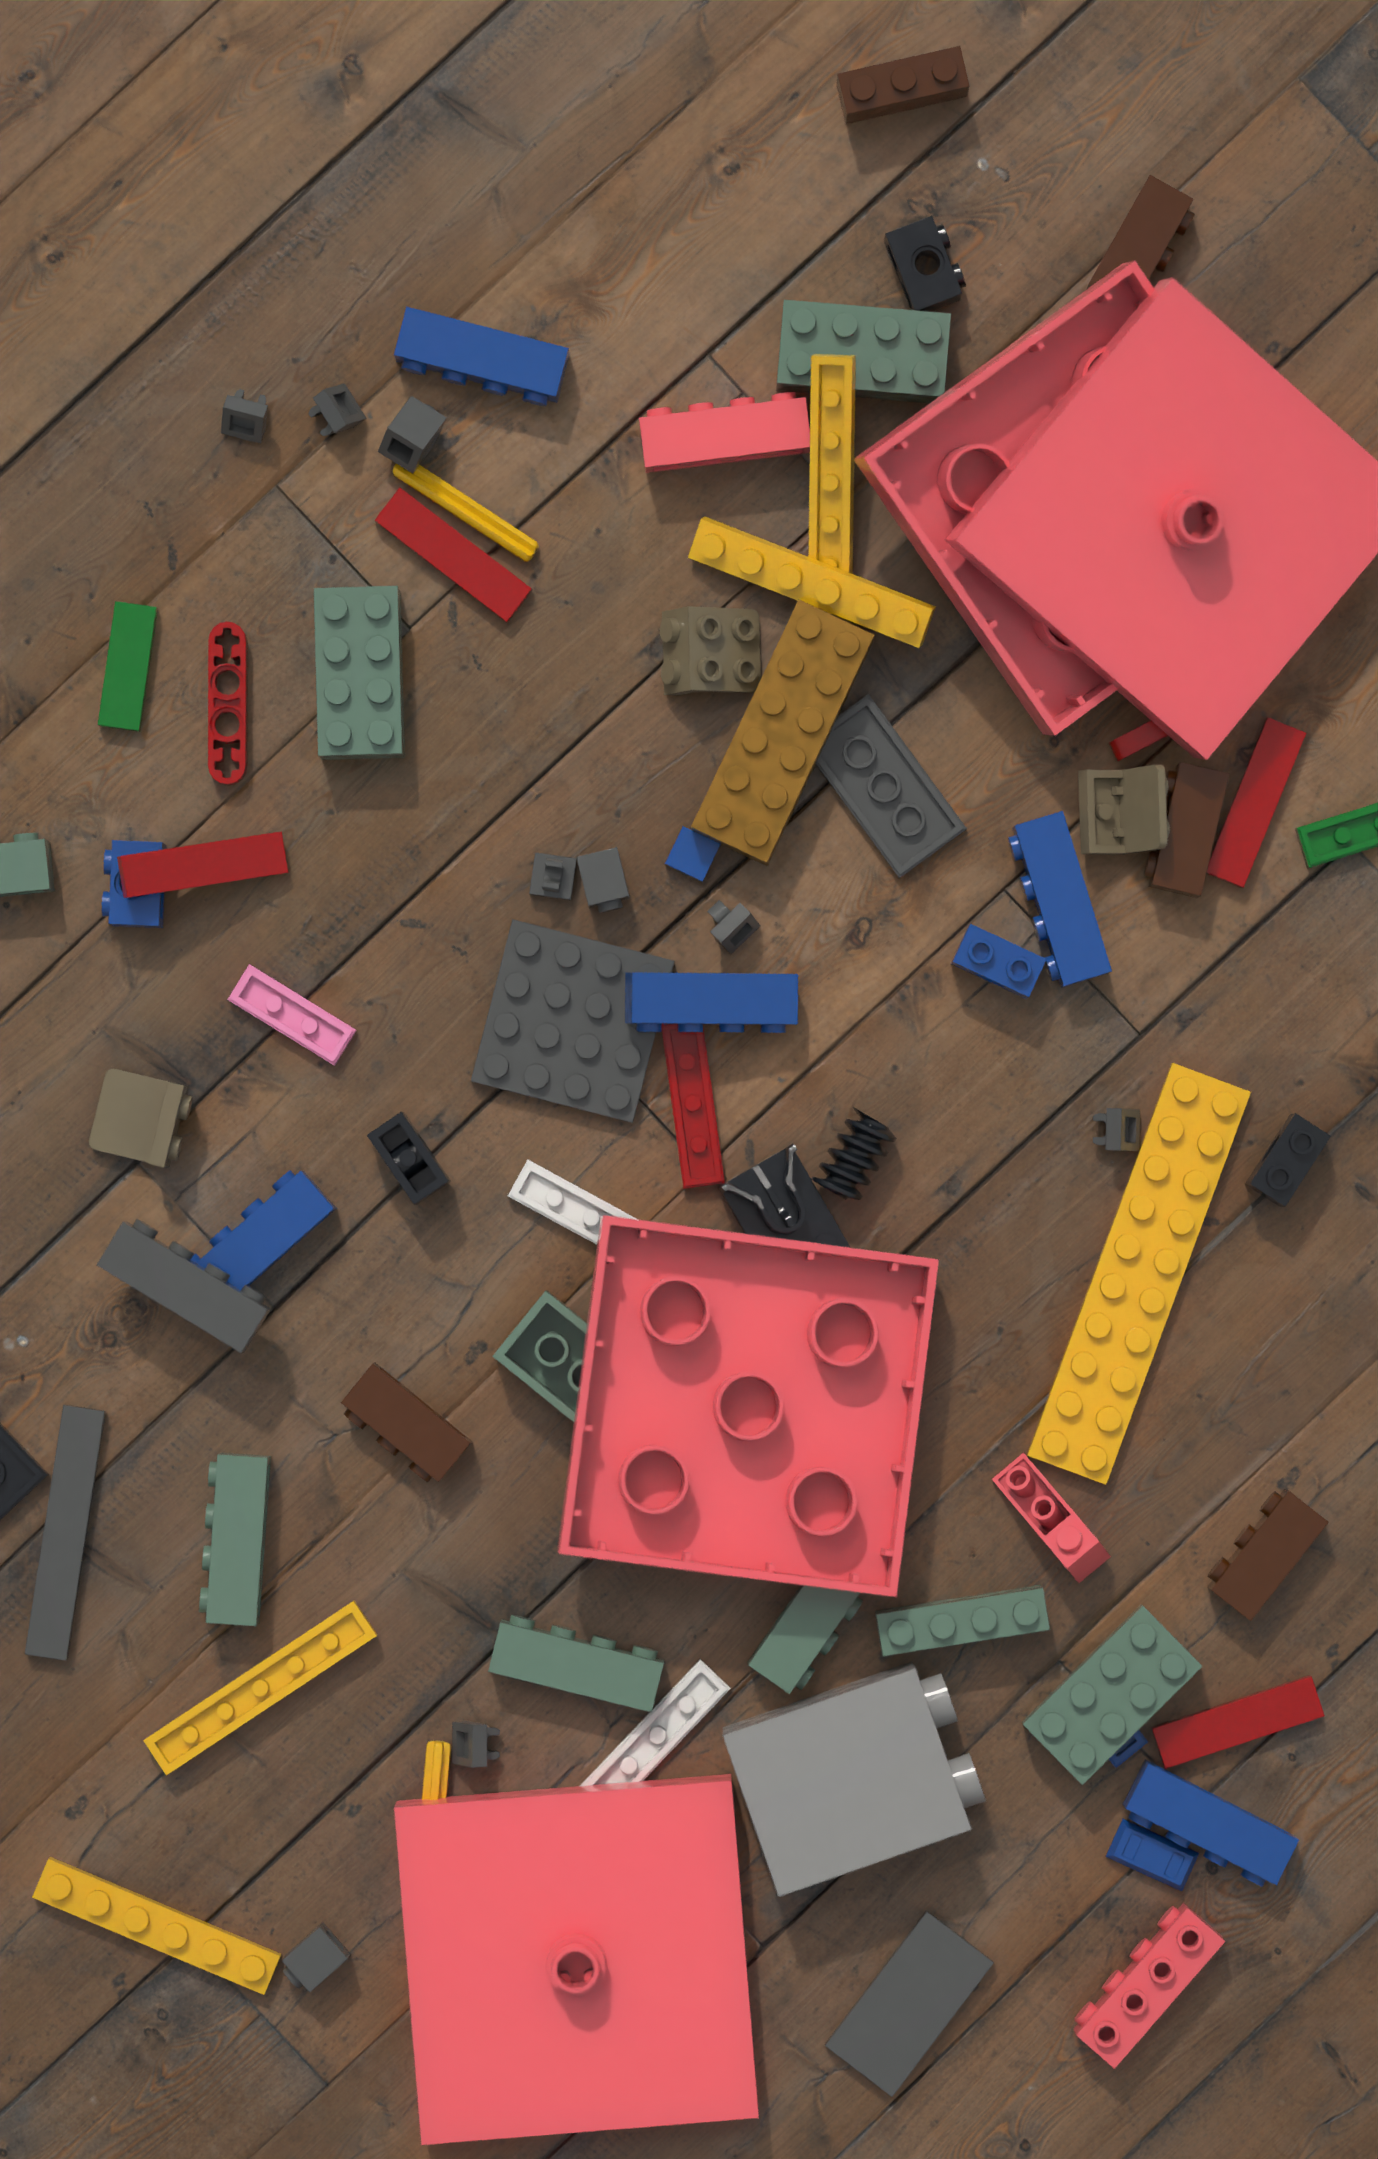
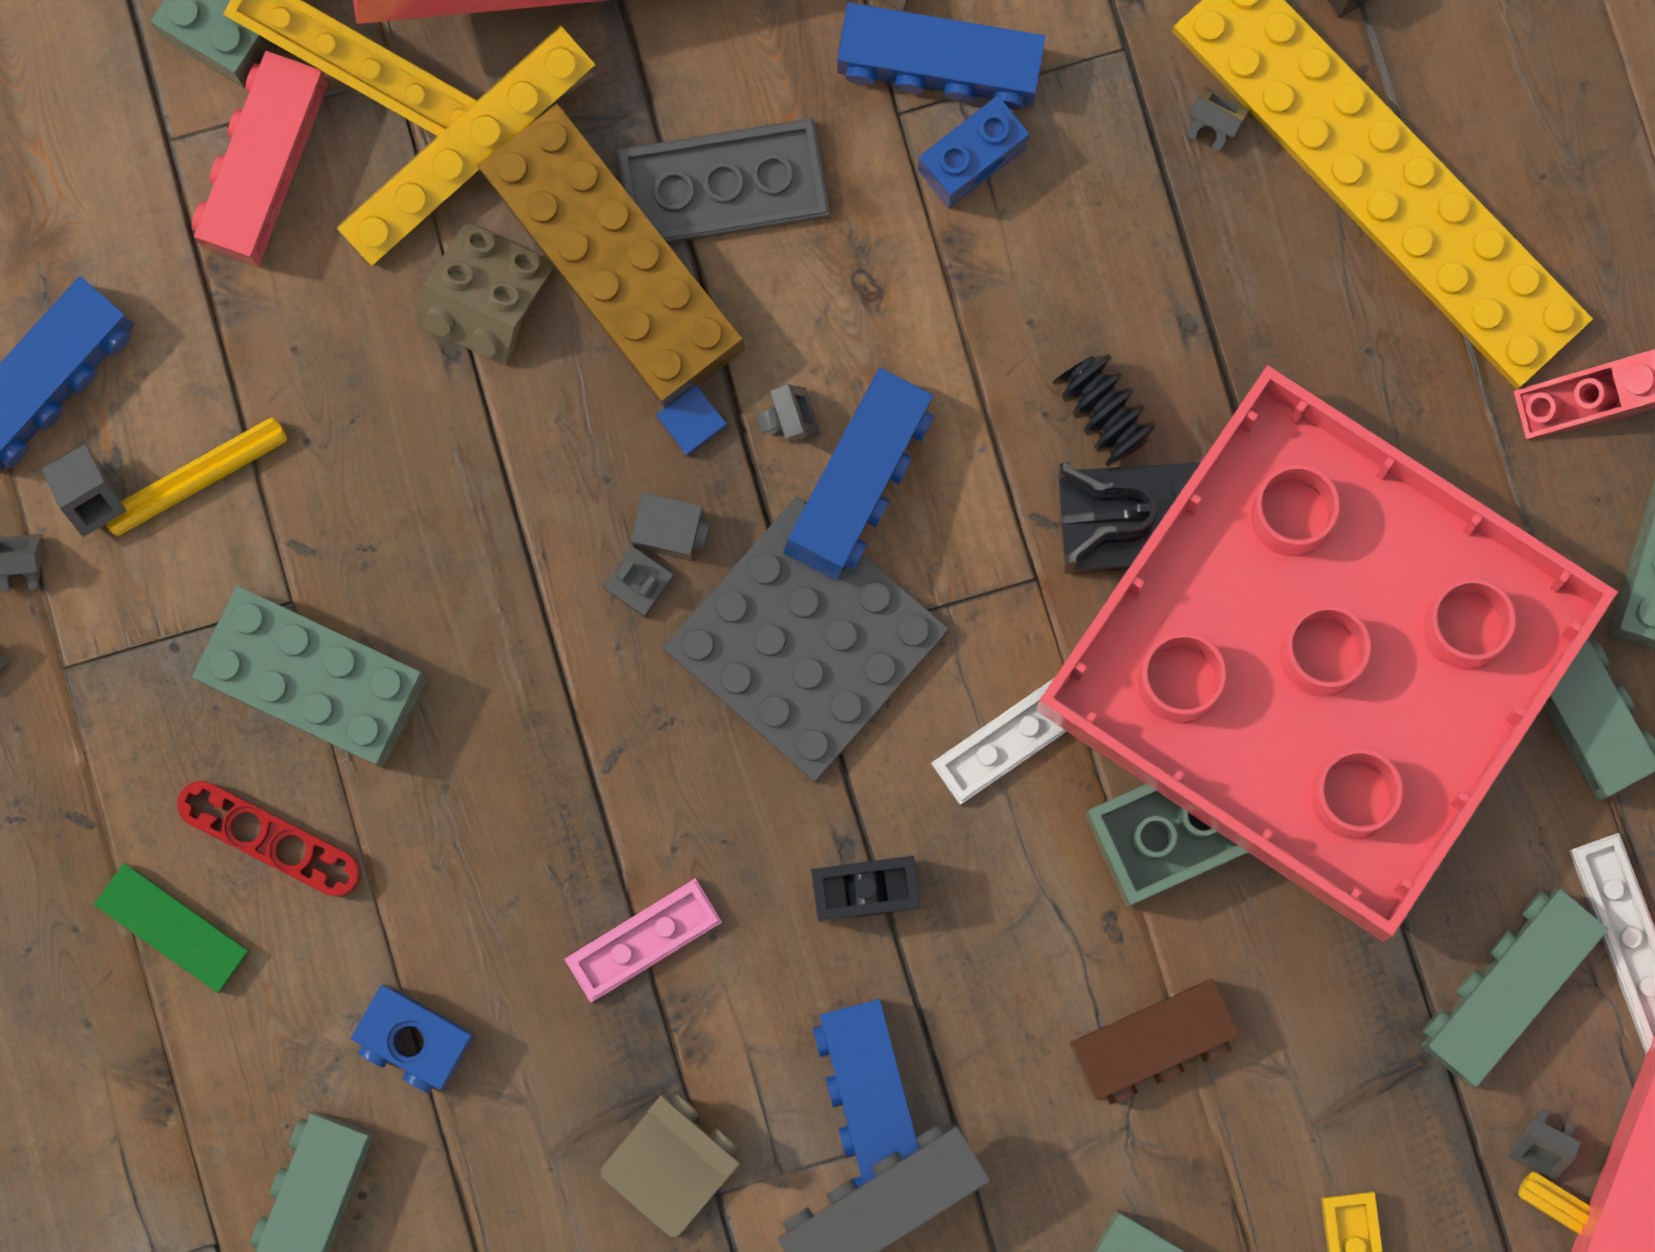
camera: 65 degrees left, 5 degrees down
red tile [117,831,288,898] -> none
red tile [374,487,532,623] -> none
red tile [662,1023,725,1189] -> none

